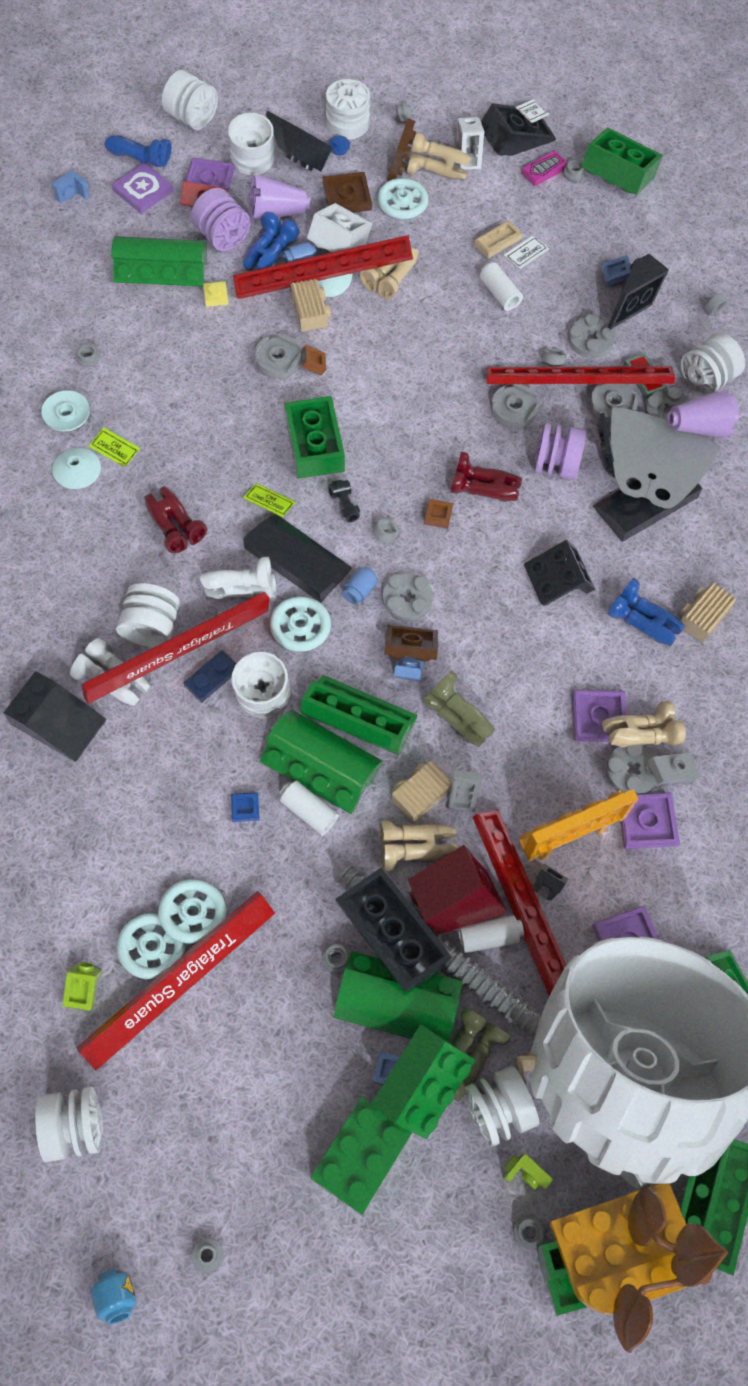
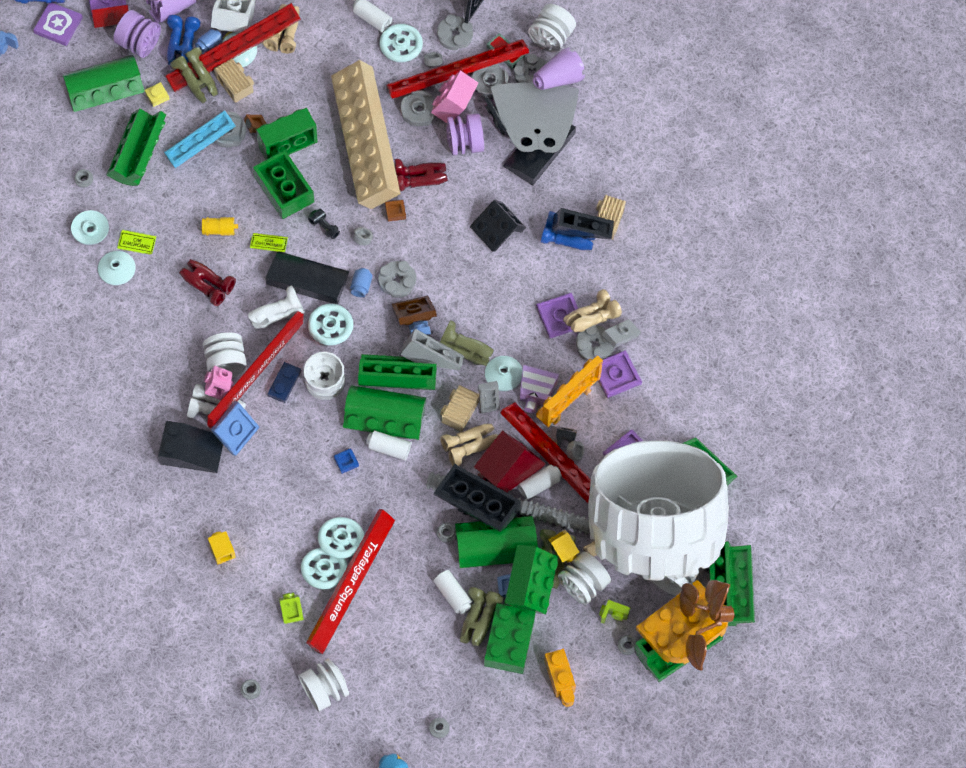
camera: 20 degrees left, 0 degrees up
none -> green brick [106,108,167,186]
none -> medium azure tile [164,110,236,168]
none -> olive piece [170,47,218,104]
none -> yellow piece [202,217,238,236]
none -> bright pink brick [204,366,233,400]
none -> yellow brick [208,531,236,565]
none -> medium blue tile [211,401,260,456]
none -> green brick [256,107,318,160]
none -> tan brick [331,60,401,209]
none -> light aqua plate [379,24,423,62]
none -> light grey slope [401,329,464,370]
none -> bright pink brick [431,70,478,123]
none -> white brick [433,570,472,614]
none -> olive piece [460,587,503,647]
none -> light aqua dish [485,356,523,391]
none -> lavender torso [520,365,559,413]
none -> light orange brick [544,648,576,707]
none -> yellow brick [548,530,580,563]
none -> black slope [552,208,614,239]
none -> light grey tile [567,441,584,461]

